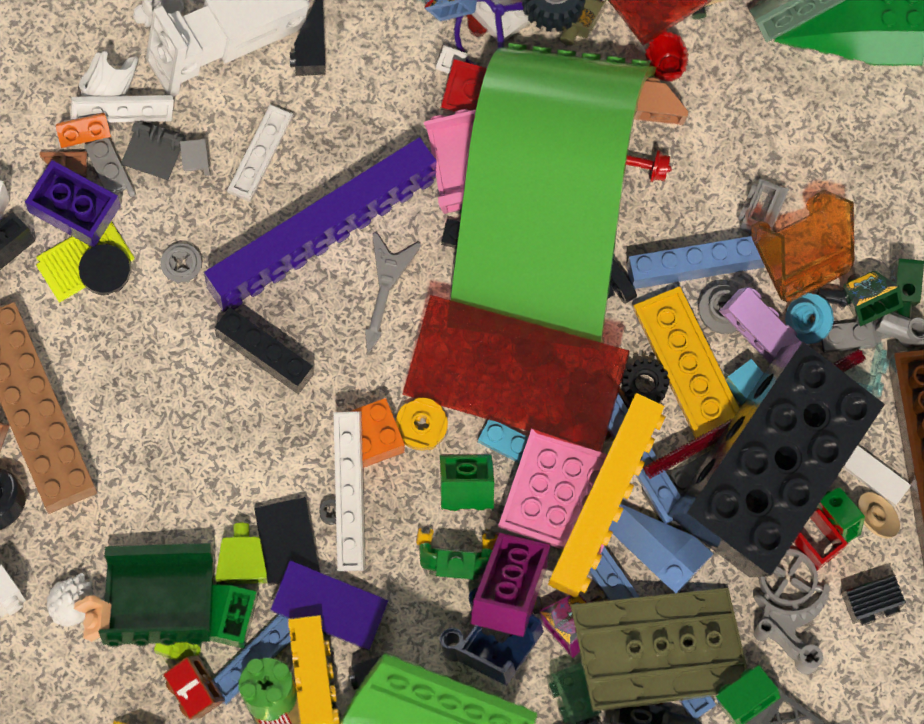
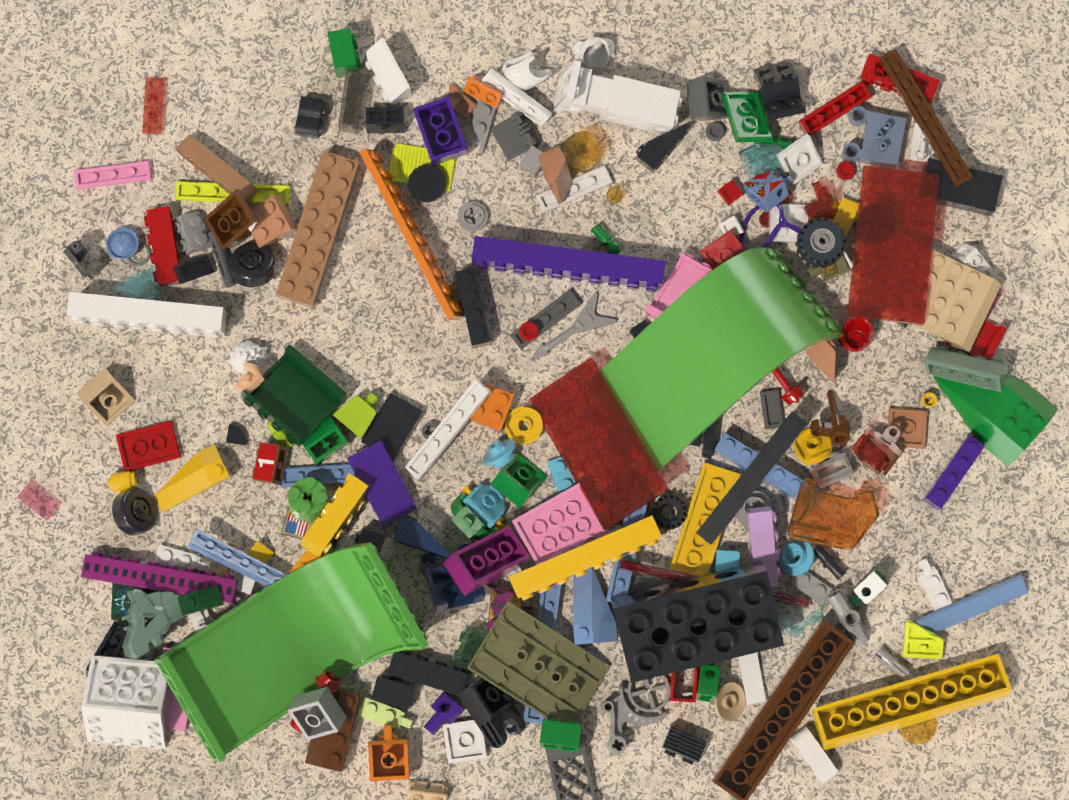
camera: 45 degrees right, 10 degrees up
dark green torso [843,271,904,327] -> none
none -> black tile [226,424,246,446]
none -> orange plate [359,148,464,320]
none -> dark blue slope [393,515,451,559]
none -> medium azure tile [463,484,506,528]
none -> medium azure piece [482,439,516,468]
none -> dark grey tile [510,289,582,350]
none -> red tile [519,322,538,341]
none -> nougat slope [538,146,573,204]
none -> clear yellow brick [563,131,601,173]
none -> green pin [590,223,621,255]
none -> clear yellow hinge [606,187,623,204]
none -> black tile [696,411,807,545]
none -> red plate [717,179,744,207]
none -> dark grey tile [759,389,784,430]
none -> yellow plate [793,429,833,466]
none -> reddish brown piece [810,390,851,448]
none -> clear red arch [851,434,890,475]
none -> piece [854,424,902,476]
none -> nougat tile [886,408,928,449]
none -> yellow hinge [921,392,937,408]
none -> dark purple brick [922,435,985,511]

